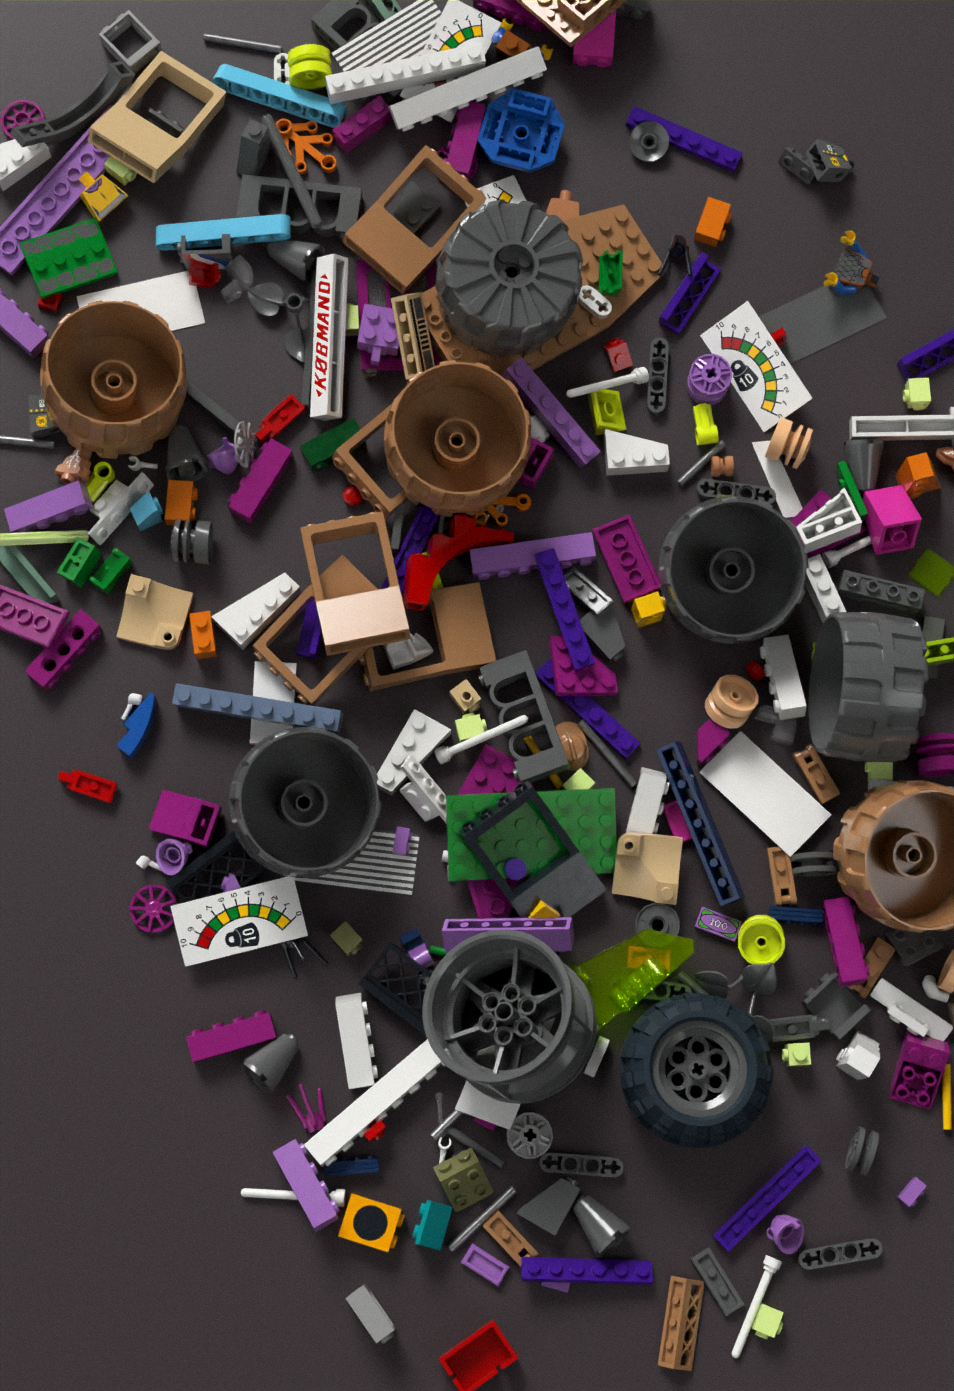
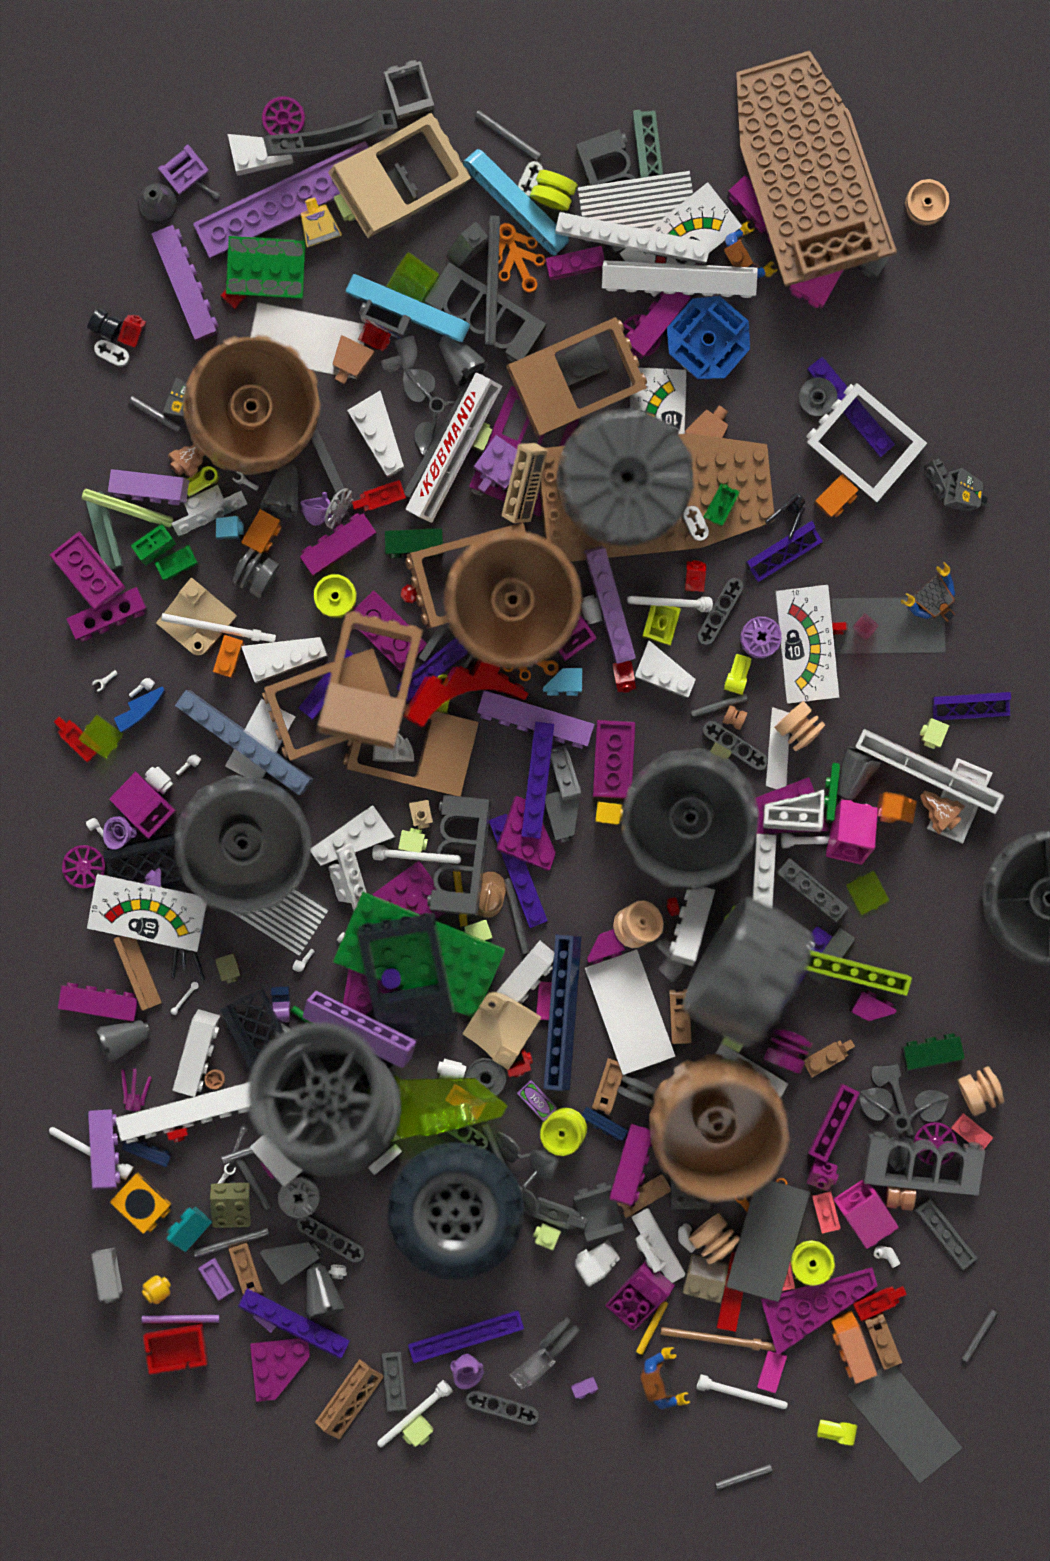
camera: 30 degrees right, 10 degrees up
medium lavender piece [392,826,412,856] -> none
yellow slope [528,900,561,918] -> none
none -> clear neon green piece [79,715,124,759]
none -> white hand [92,671,118,691]
none -> medium nougat fence [114,936,162,1010]
none -> yellow head [141,1275,171,1304]
none -> medium lavender bar [142,1315,219,1324]
none -> white brick [145,766,173,795]
none -> white bar [161,613,276,642]
none -> white hinge [170,982,199,1015]
none -> white hand [176,755,201,776]
none -> nougat wheel [205,1069,225,1089]
none -> magenta plate [250,1338,310,1402]
none -> white hand [293,949,315,972]
none -> neon yellow wheel [314,574,357,618]
none -> white plate [328,1265,347,1279]
none -> nougat torso [332,335,375,384]
none -> white wedge [347,391,404,478]
none -> magenta piece [352,590,427,671]
none -> clear neon green slope [387,252,440,302]
none -> white brick [437,1059,466,1082]
none -> red bracket [507,1048,533,1077]
none -> clear brick [509,1348,555,1390]
none -> medium azure slope [543,668,582,696]
none -> red bracket [613,660,636,693]
none -> white window [806,383,927,502]
none -> clear pink brick [852,613,879,641]

